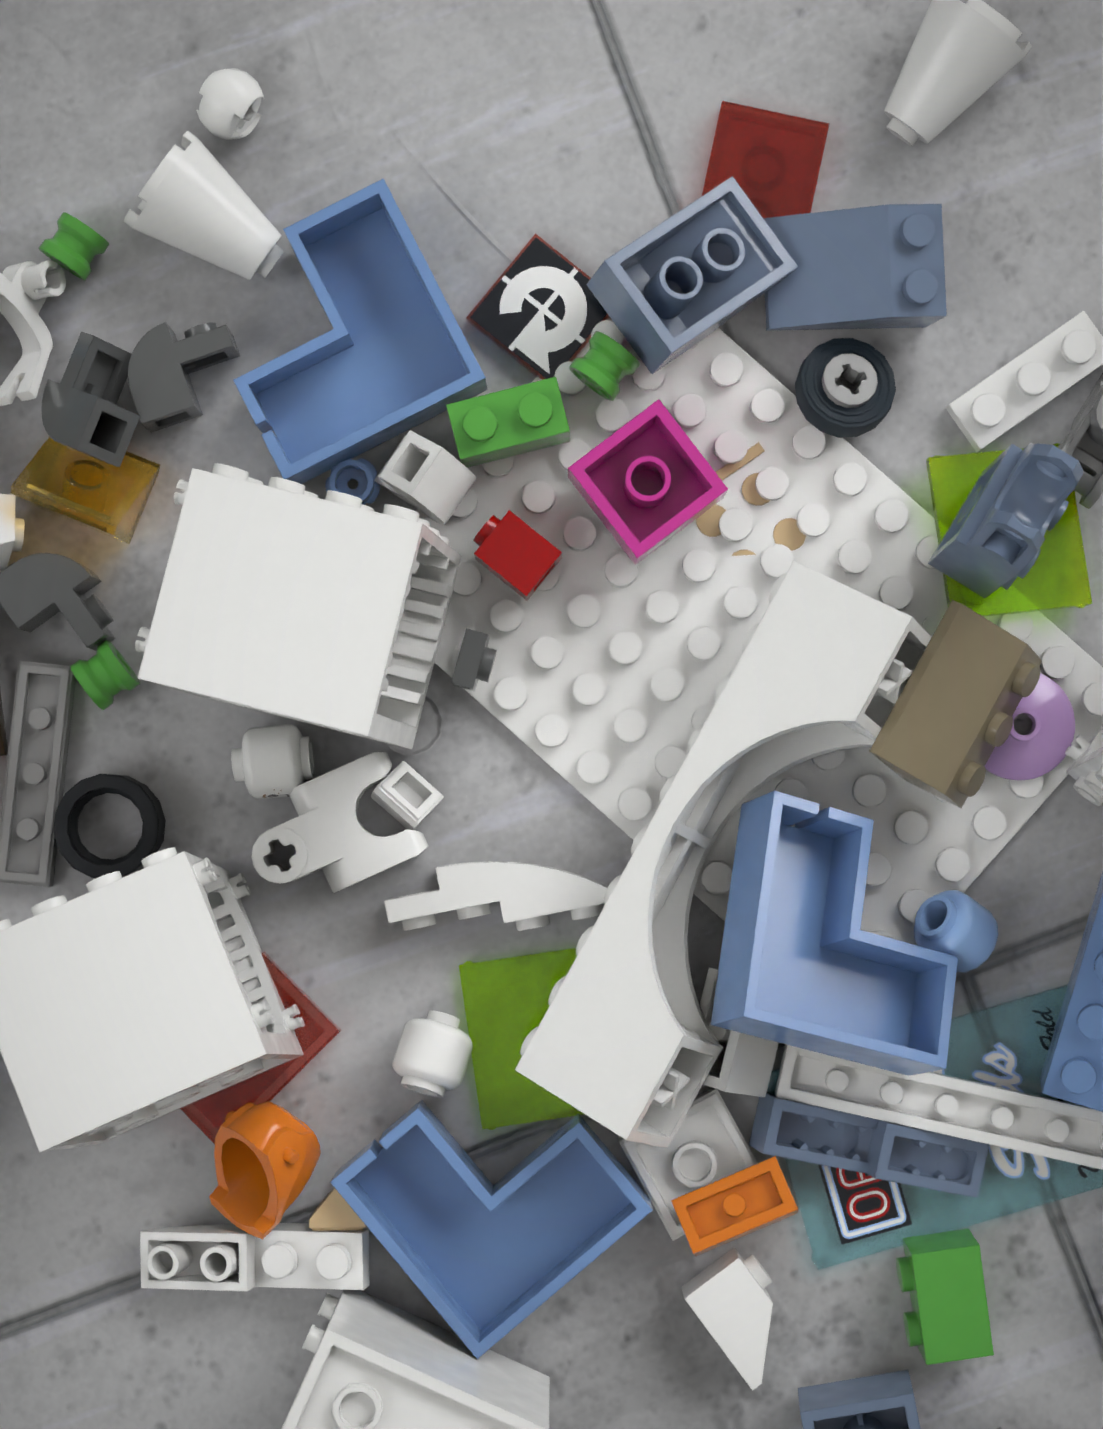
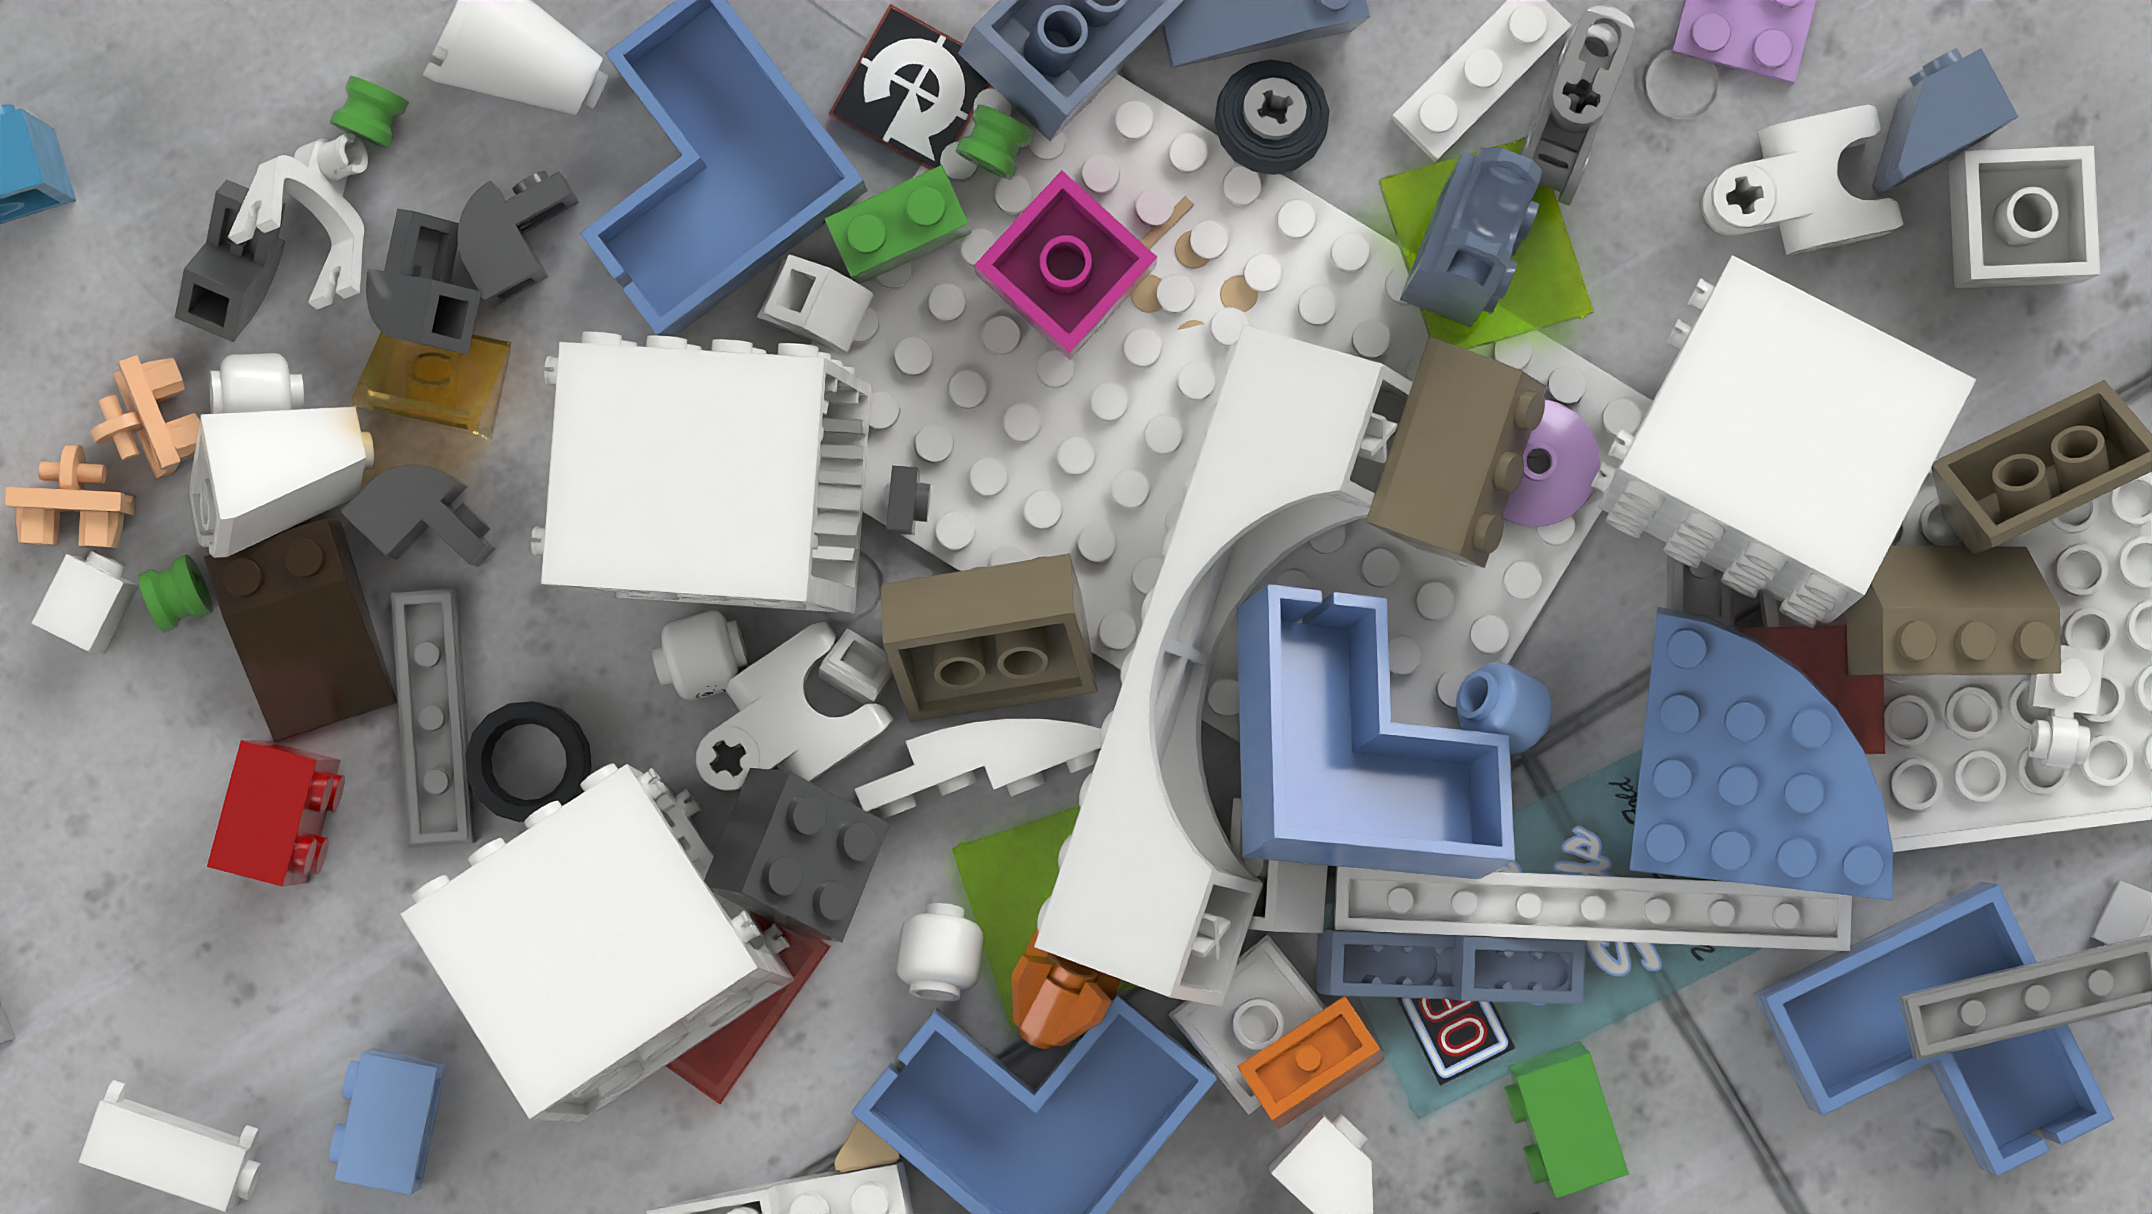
camera: 10 degrees left, 0 degrees up
bright green wheel [70,640,140,710] -> none
orange helmet [209,1101,321,1240] -> none
medium blue plate [325,458,380,505] -> none
red brick [473,510,562,601] -> none
none -> dark grey brick [704,768,890,943]
none -> dark tan slope [881,553,1098,722]
none -> orange brick [1011,928,1122,1050]

